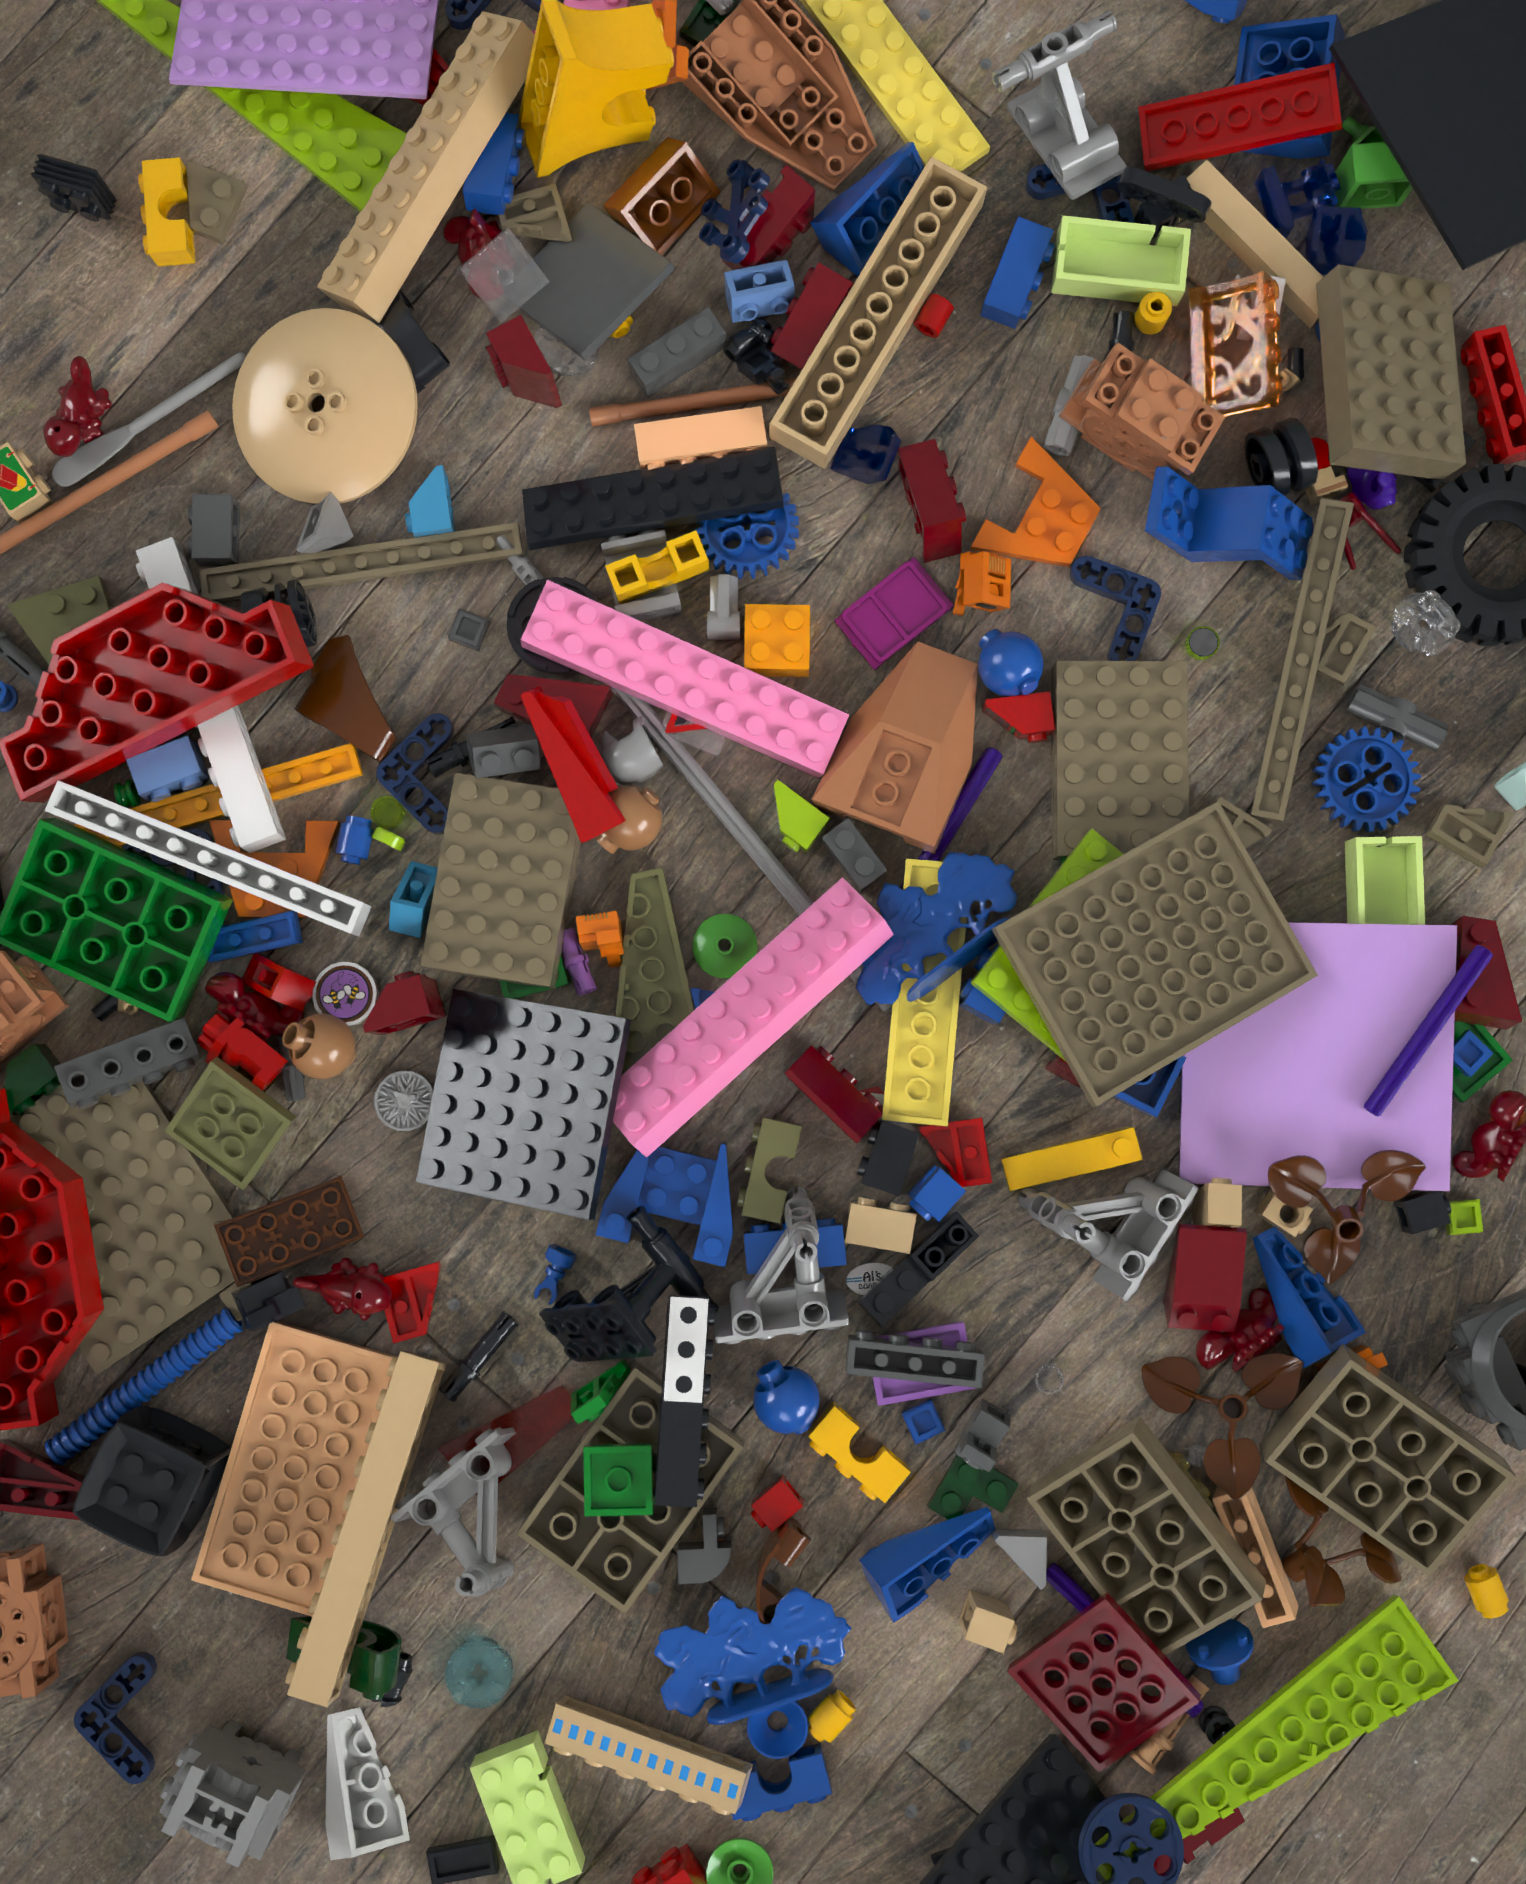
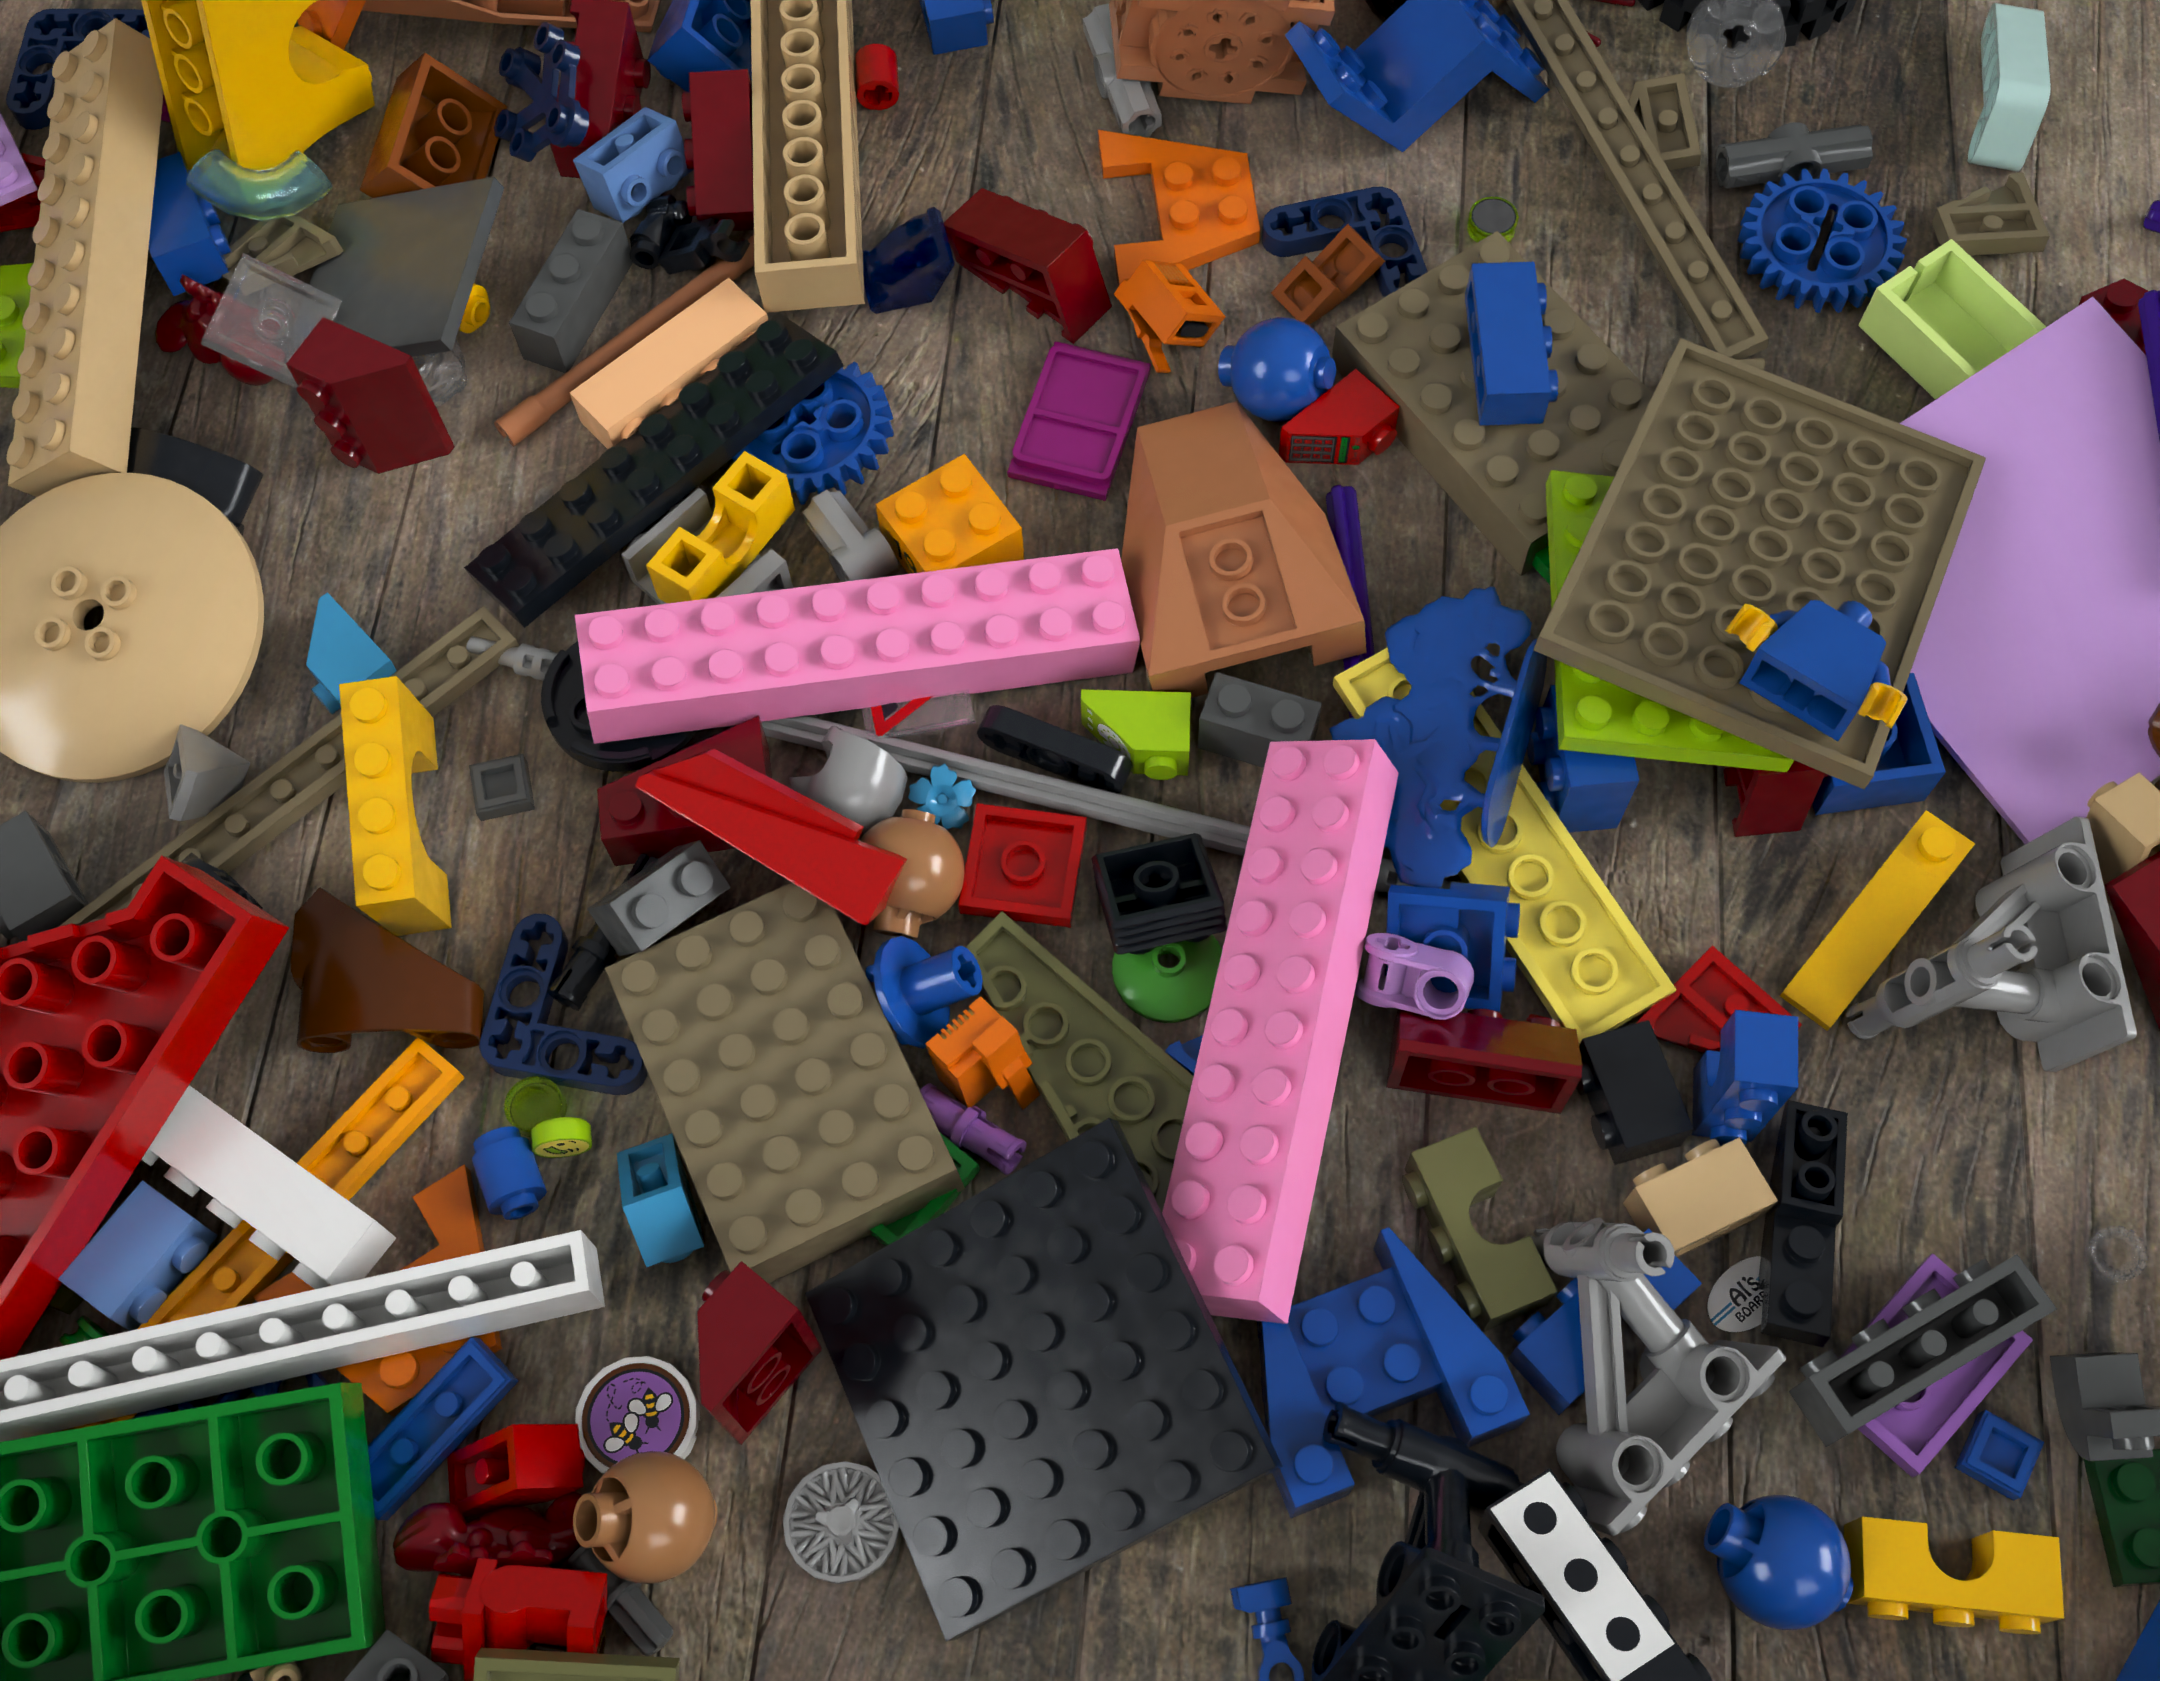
camera: 35 degrees left, 20 degrees down
none -> clear light blue cylinder [186,149,333,221]
none -> yellow arch [339,676,452,936]
none -> blue piece [865,936,983,1049]
none -> dark azure plant [908,763,976,829]
none -> red plate [958,803,1087,928]
none -> black beam [977,705,1133,794]
none -> black brick [1091,833,1227,955]
none -> dark orange slope [1271,224,1385,325]
none -> lavender piece [1355,933,1474,1020]
none -> blue plate [1385,882,1520,1012]
none -> blue brick [1465,262,1558,426]
none -> blue torso [1725,600,1908,741]

